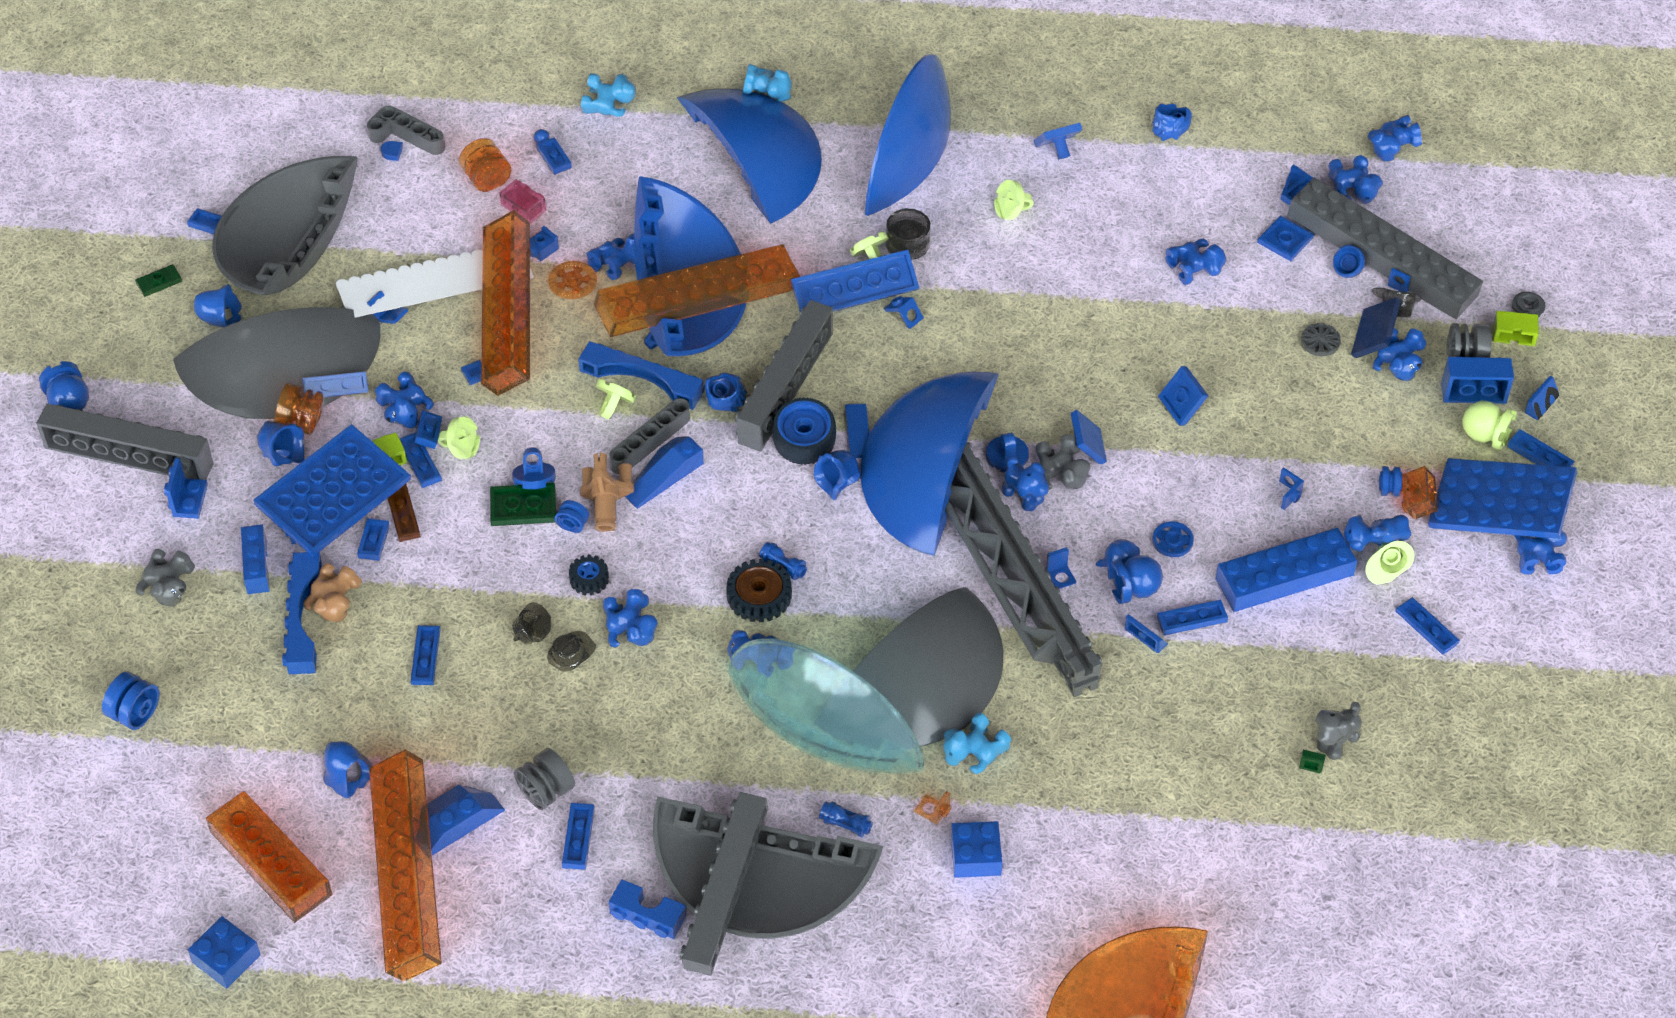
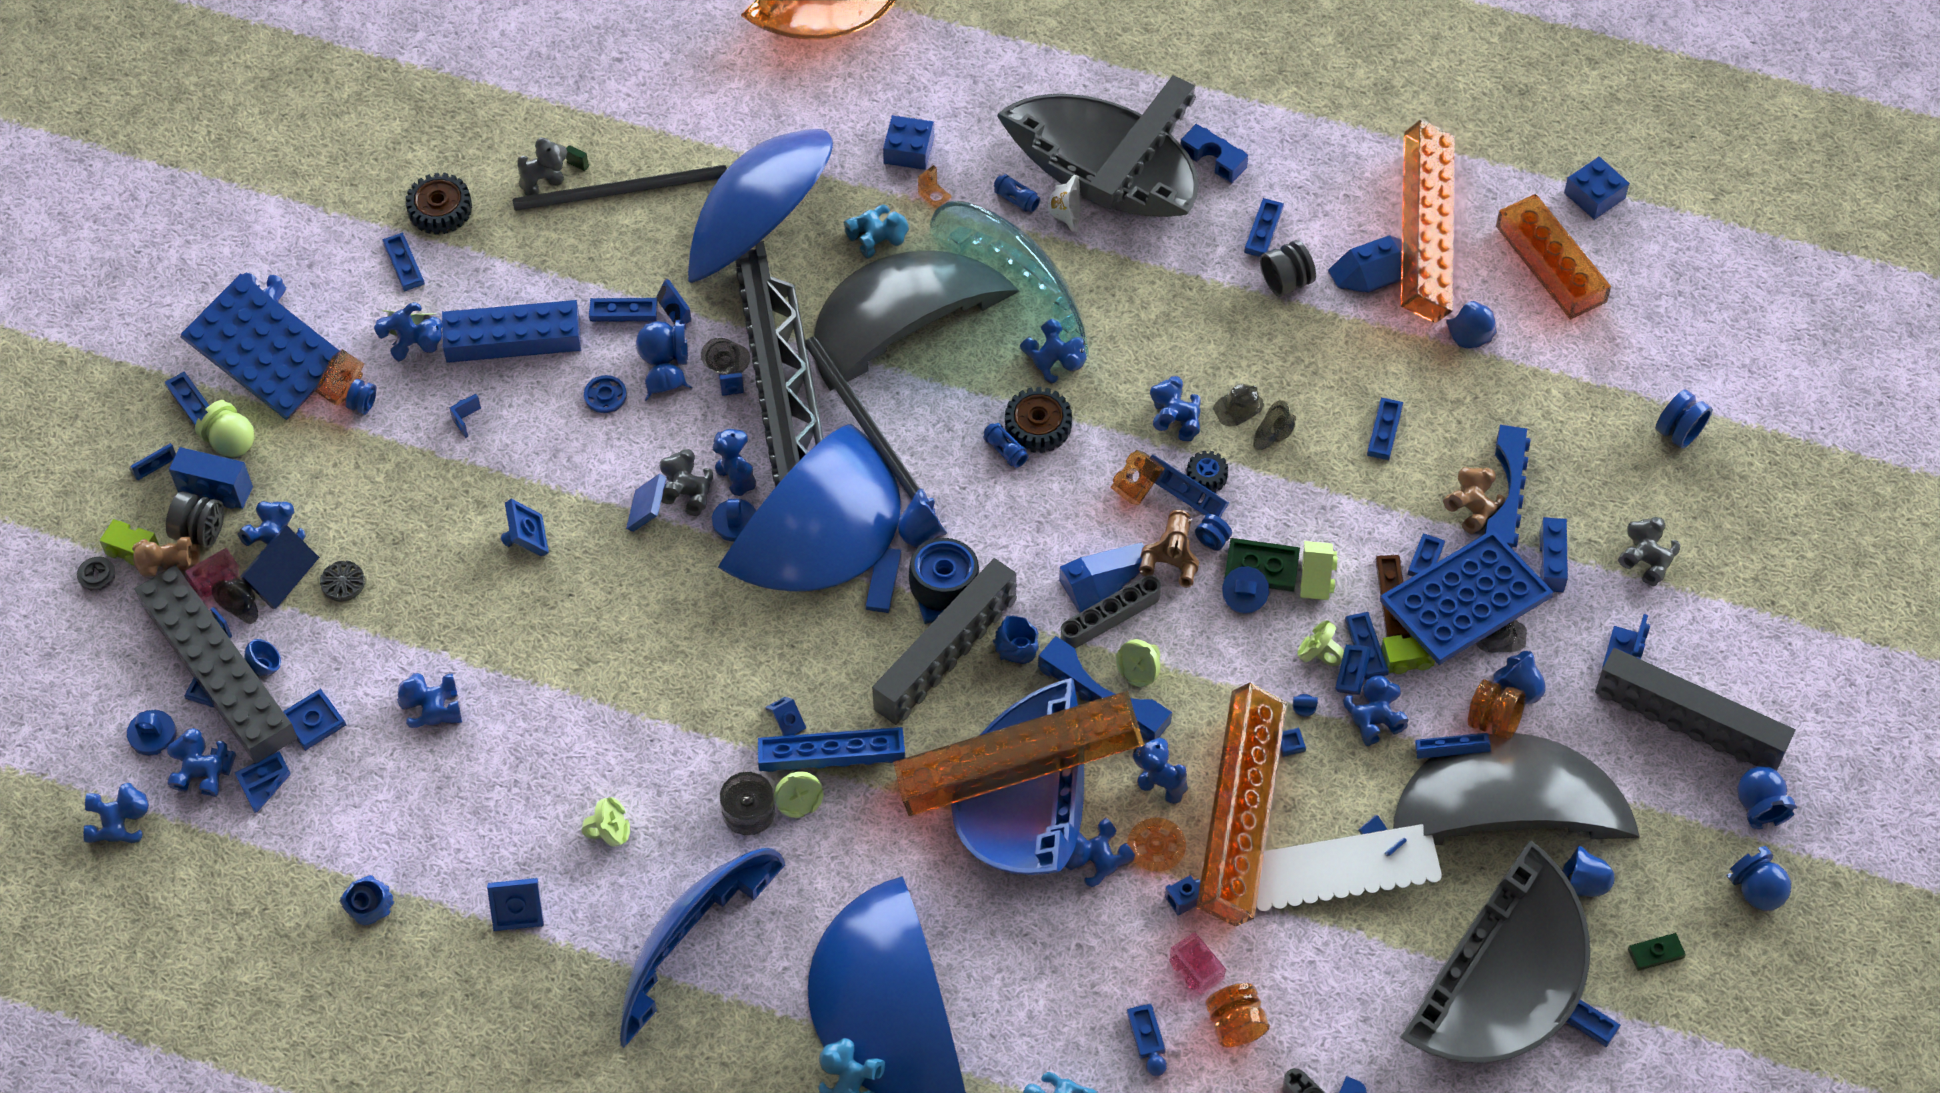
camera: 165 degrees left, 5 degrees up
none -> blue tile [127,709,176,756]
none -> medium nougat animal [132,537,200,577]
none -> clear pink brick [185,548,239,598]
none -> wheel [405,173,472,235]
none -> dark grey axle [512,165,727,211]
none -> blue brick [688,129,833,283]
none -> clear smoke piece [701,338,750,375]
none -> dark grey axle [805,336,920,500]
none -> white hat [1048,175,1081,233]
none -> clear orange brick [1110,450,1165,505]
none -> blue animal [1133,738,1188,804]
none -> blue hinge [1140,454,1229,518]
none -> blue plate [1292,694,1318,717]
none -> yellowish green brick [1300,541,1338,600]
none -> blue tile [1727,846,1792,911]

